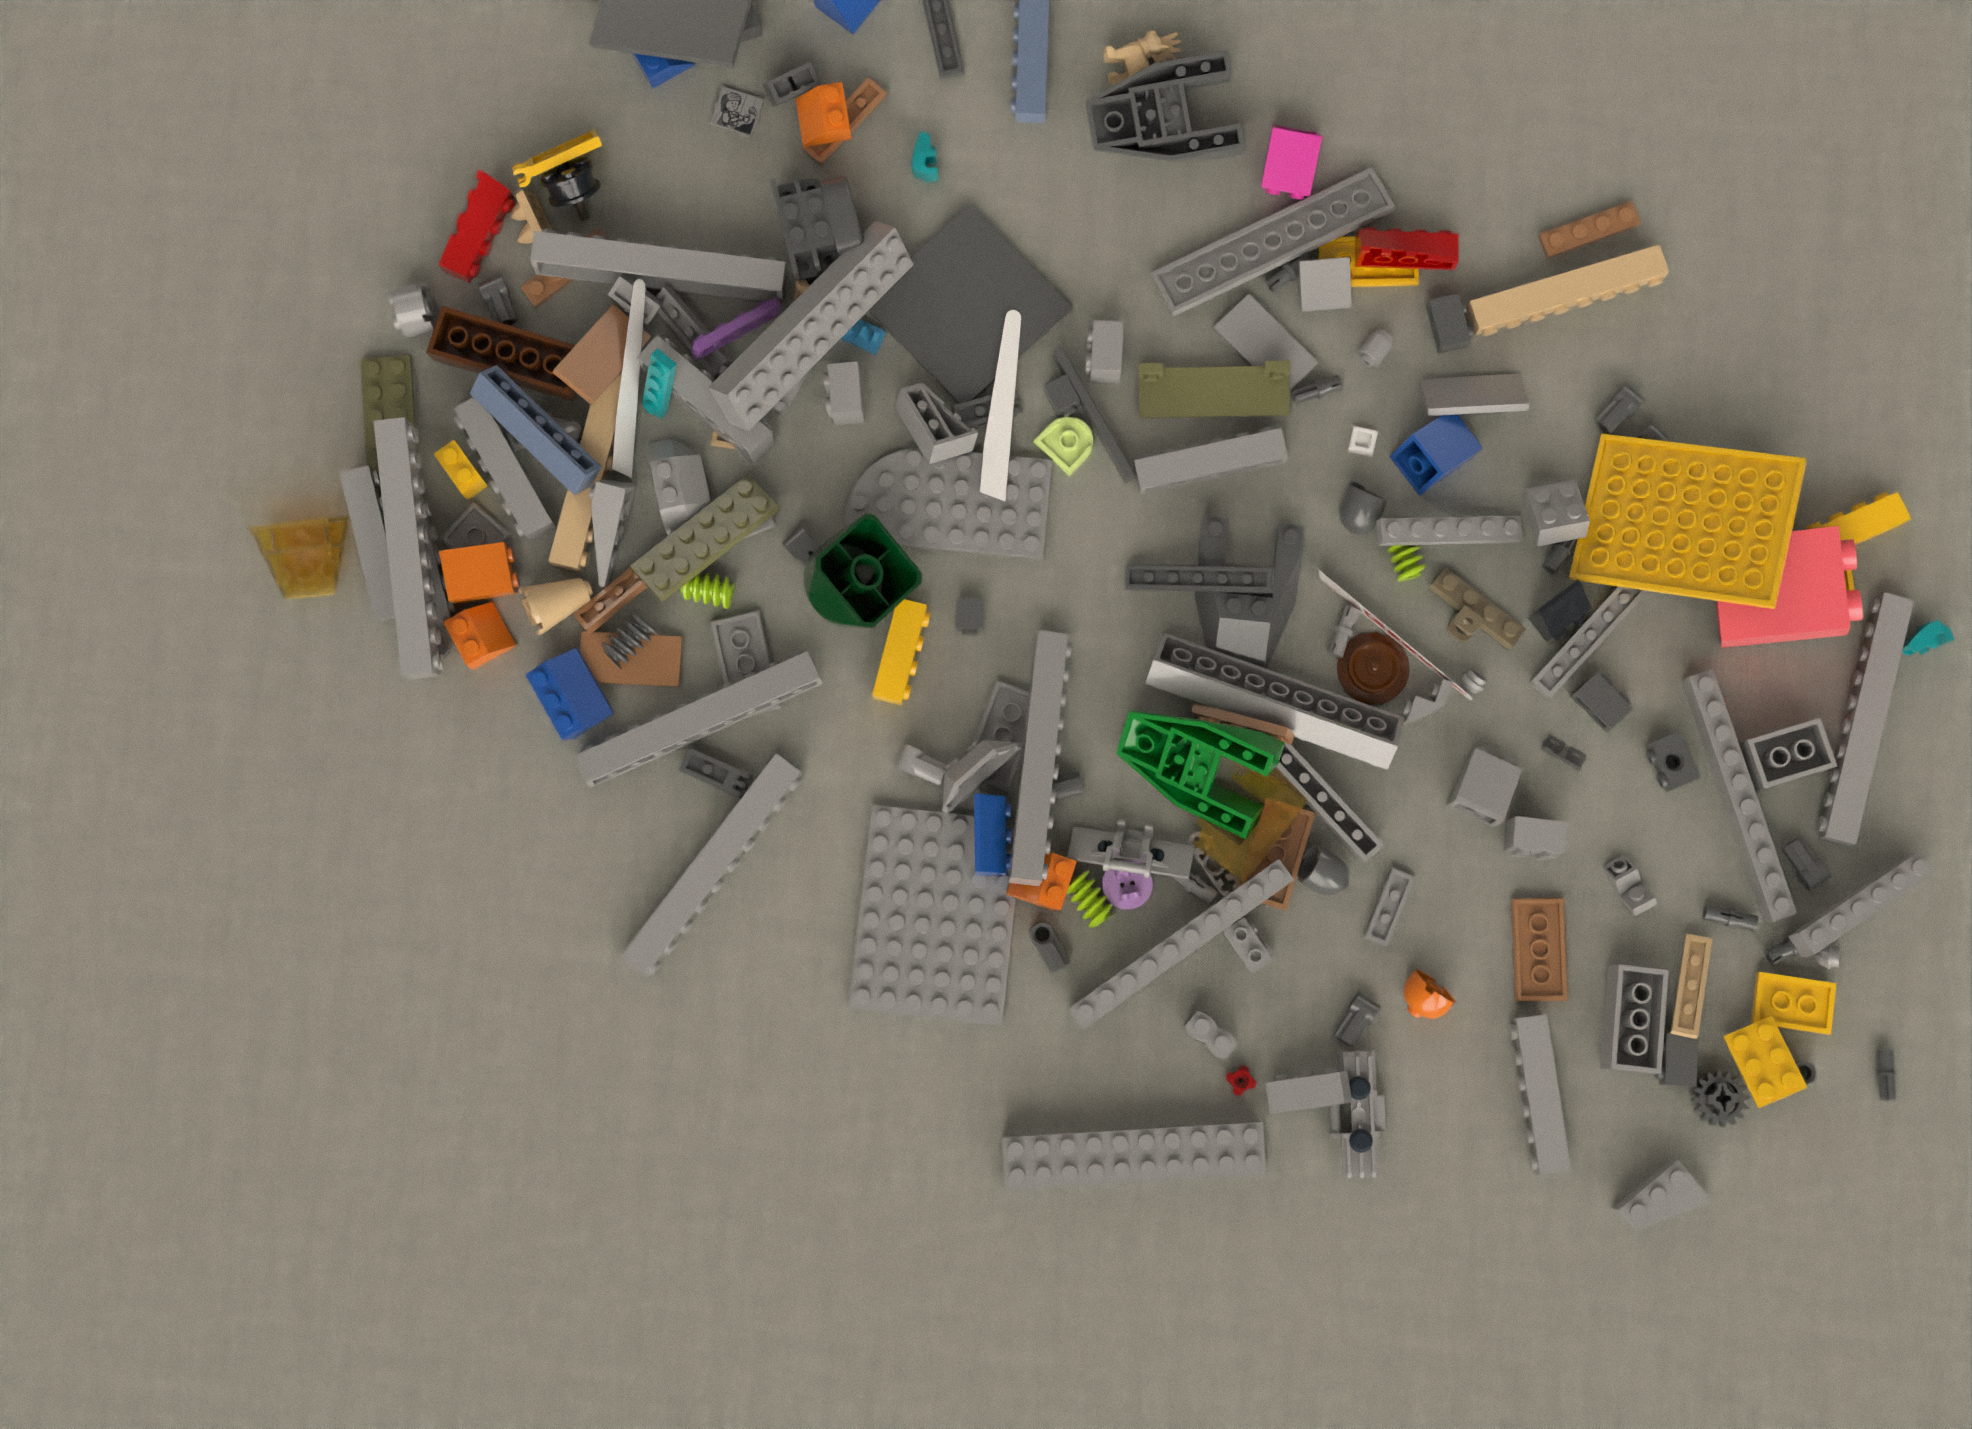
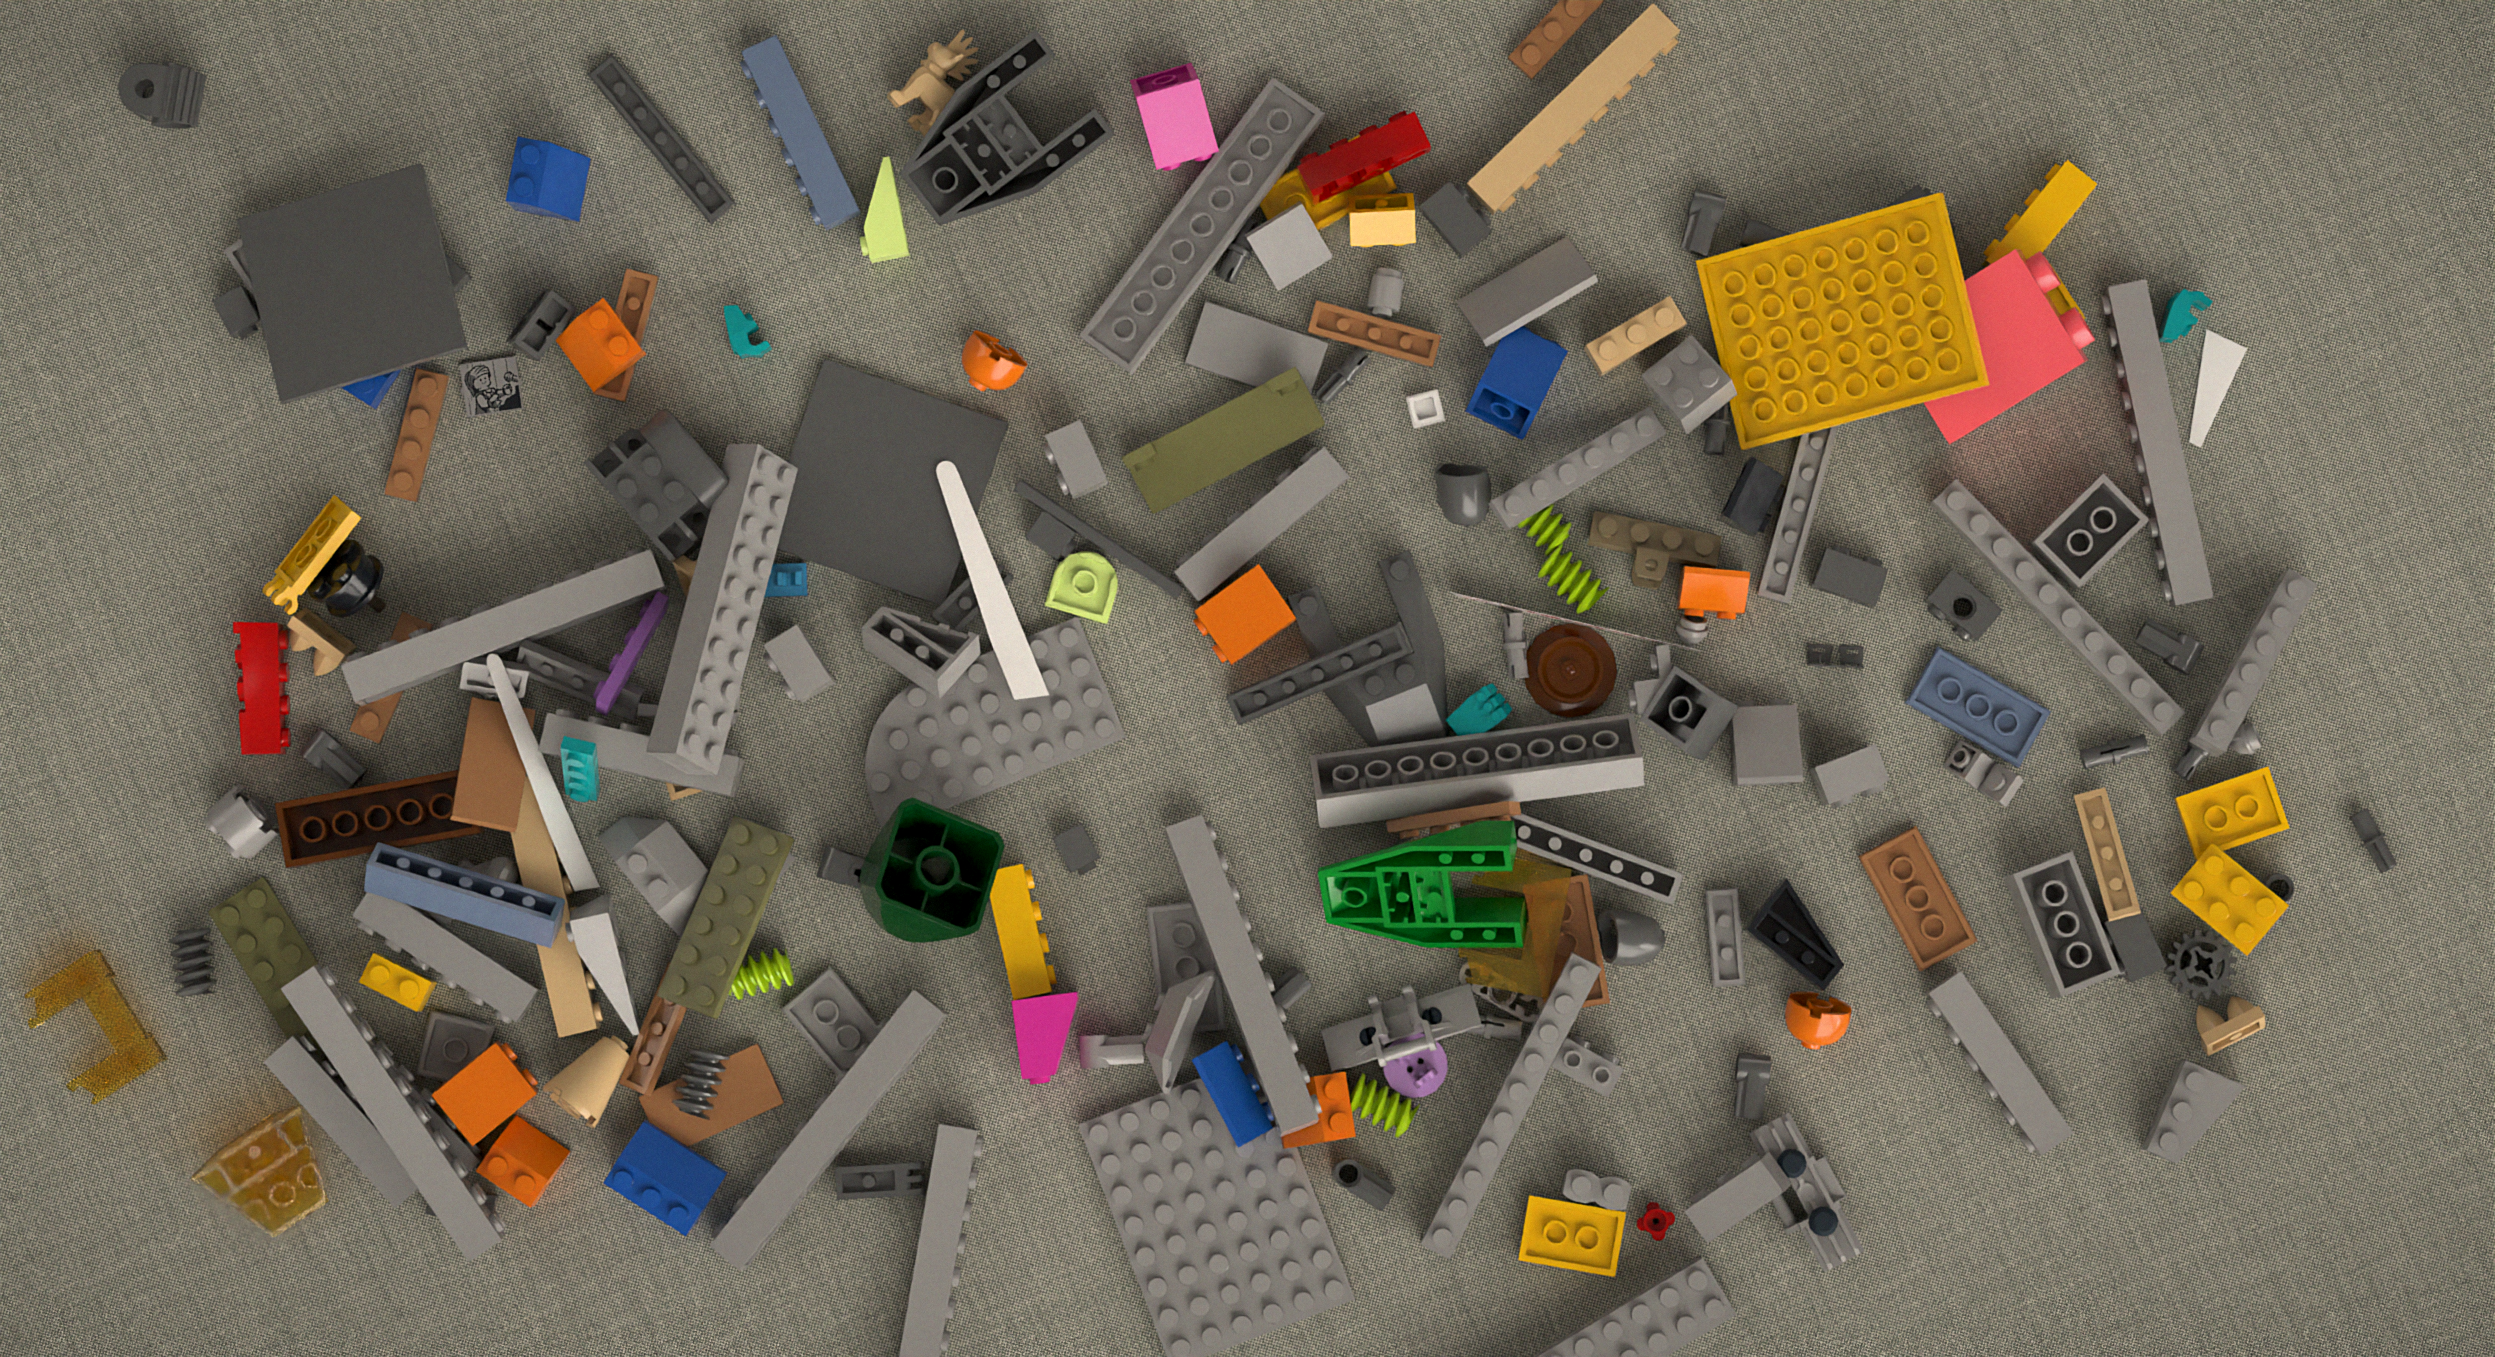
camera: 30 degrees left, 5 degrees up
none -> clear yellow wedge [25,949,168,1105]
none -> dark grey piece [169,928,217,997]
none -> medium nougat plate [384,368,450,503]
none -> yellowish green slope [859,156,910,263]
none -> orange cylinder [961,330,1028,392]
none -> dark pink slope [1011,991,1079,1085]
none -> orange slope [1193,564,1296,666]
none -> medium nougat plate [1307,300,1441,368]
none -> yellow brick [1348,193,1416,248]
none -> teal hand [1445,683,1513,736]
none -> yellow plate [1518,1195,1626,1277]
none -> lime piece [1538,543,1610,614]
none -> tan brick [1584,296,1687,377]
none -> dark grey brick [1640,665,1739,761]
none -> orange slope [1677,566,1750,620]
none -> black wedge [1743,878,1844,991]
none -> sand blue tile [1905,646,2051,768]
none -> white sticker [2189,329,2247,447]
none -> tan tile [2196,996,2266,1057]

